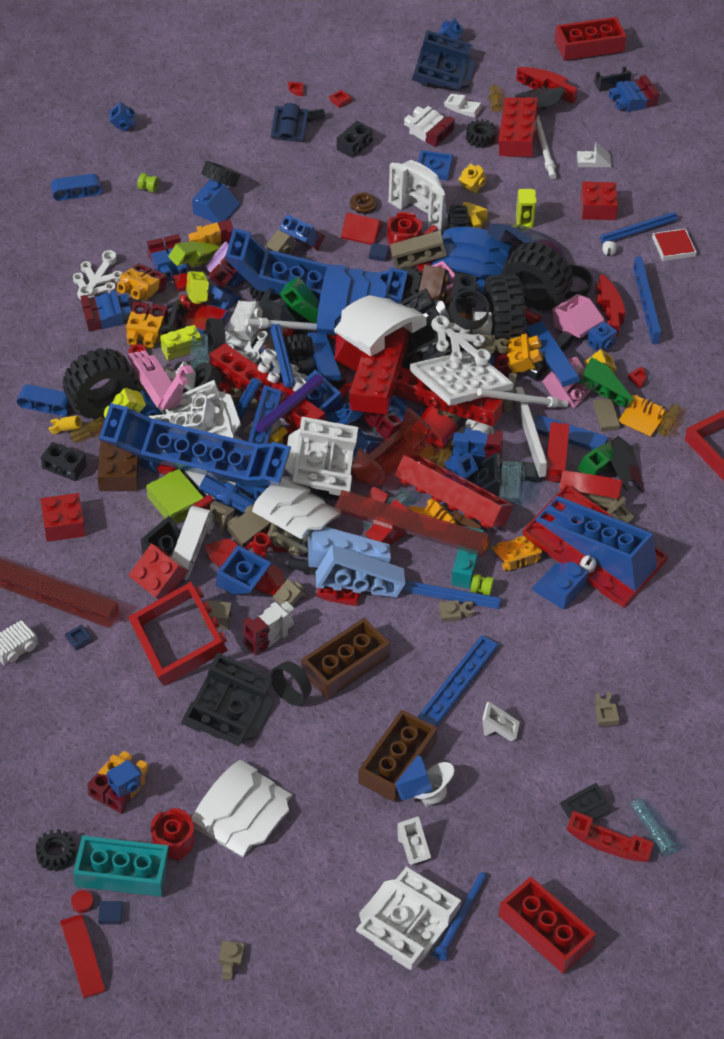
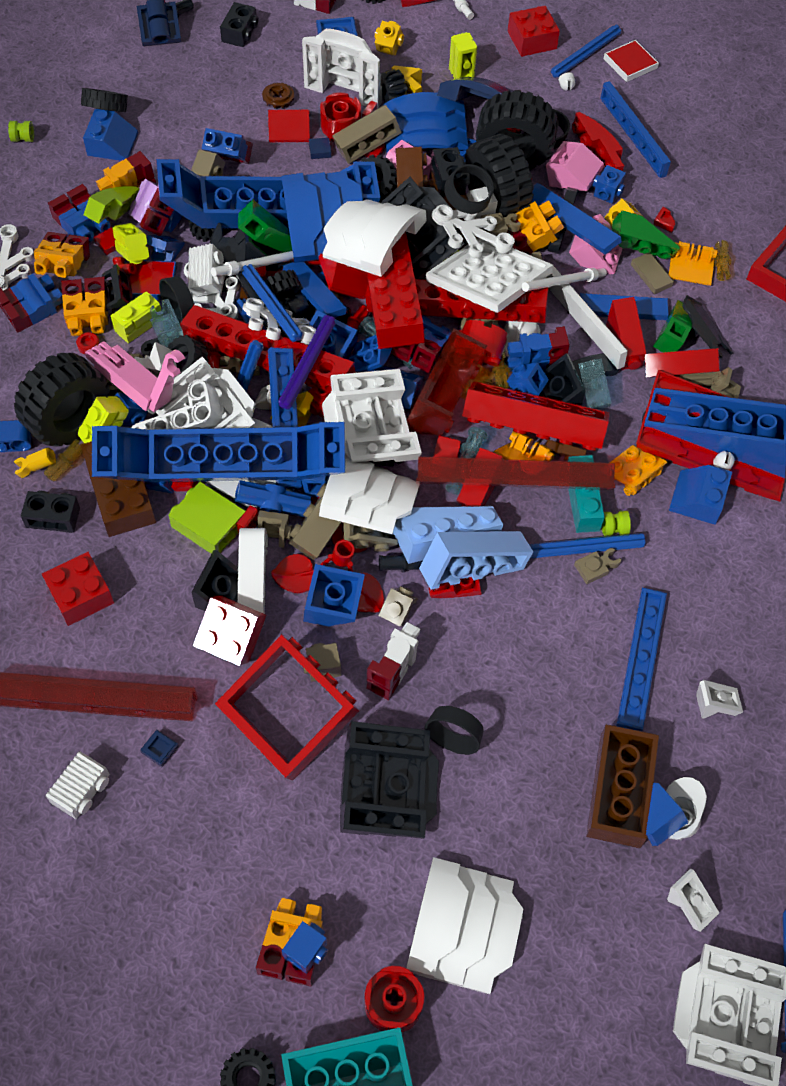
camera: 20 degrees left, 10 degrees up
reddish brown brick [301,618,390,699] -> none

